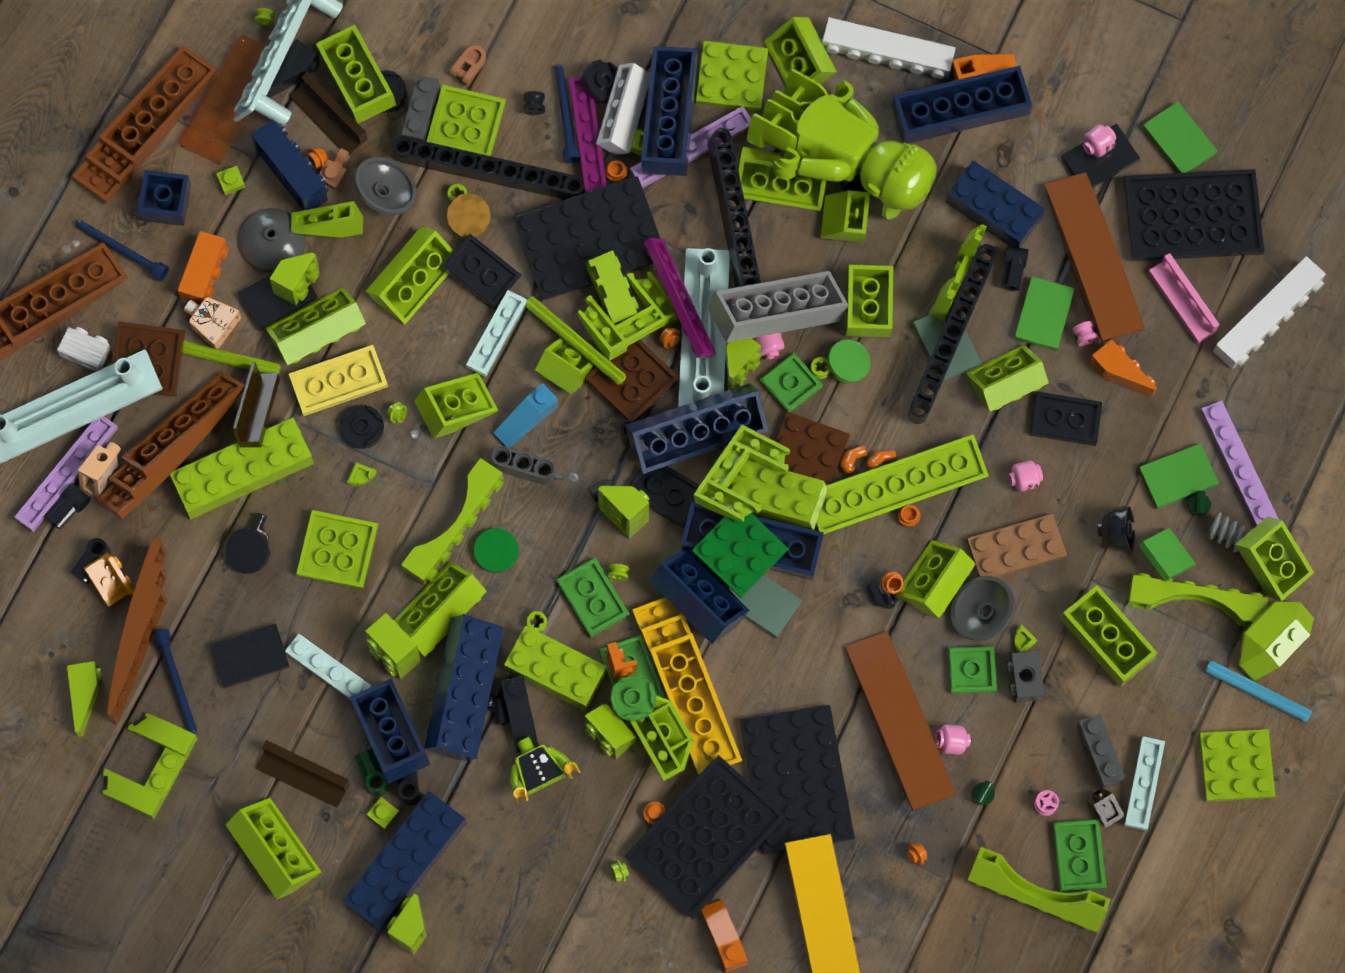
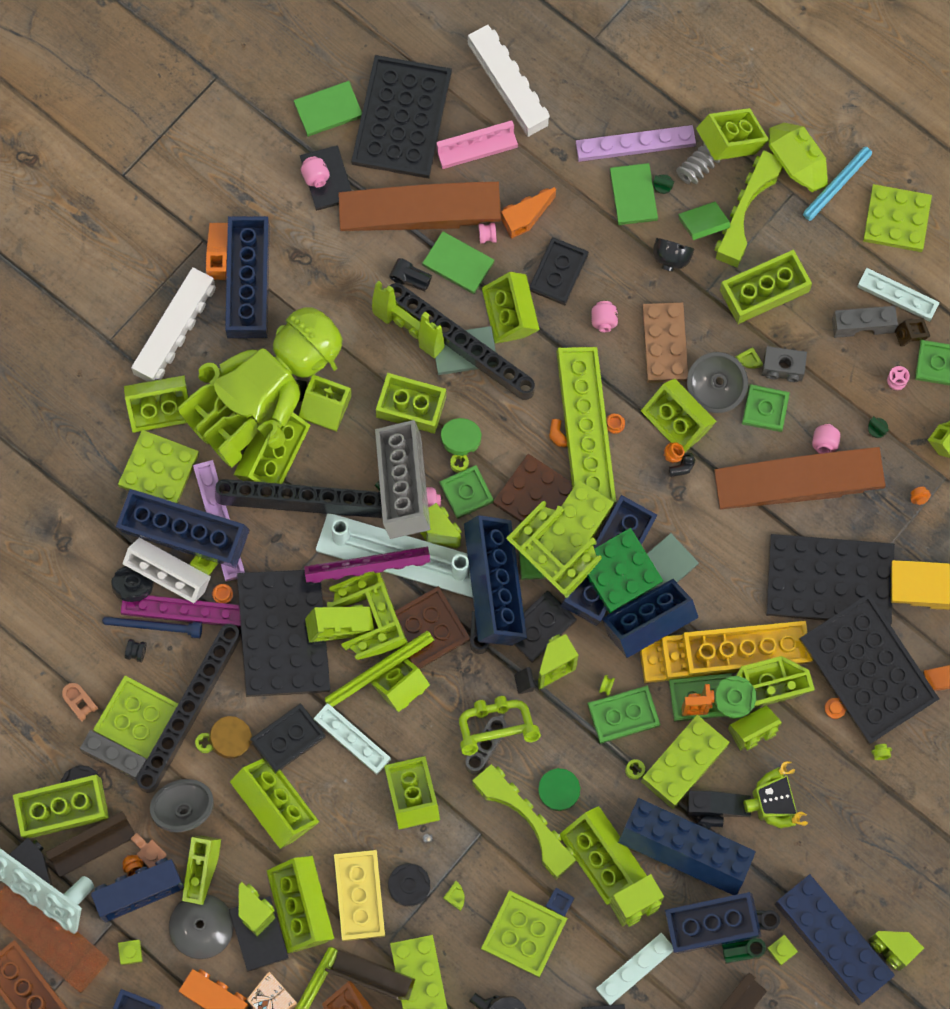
camera: 75 degrees left, 0 degrees up
lime plate [387,402,407,423] -> none
dark azure slope [493,383,558,448] -> none
orange plate [660,327,680,349] -> none
orange arm [840,445,867,474] -> none
dark blue brick [946,160,1045,248] -> none
none -> lime bar [459,696,541,756]
none -> dark blue plate [545,888,575,917]

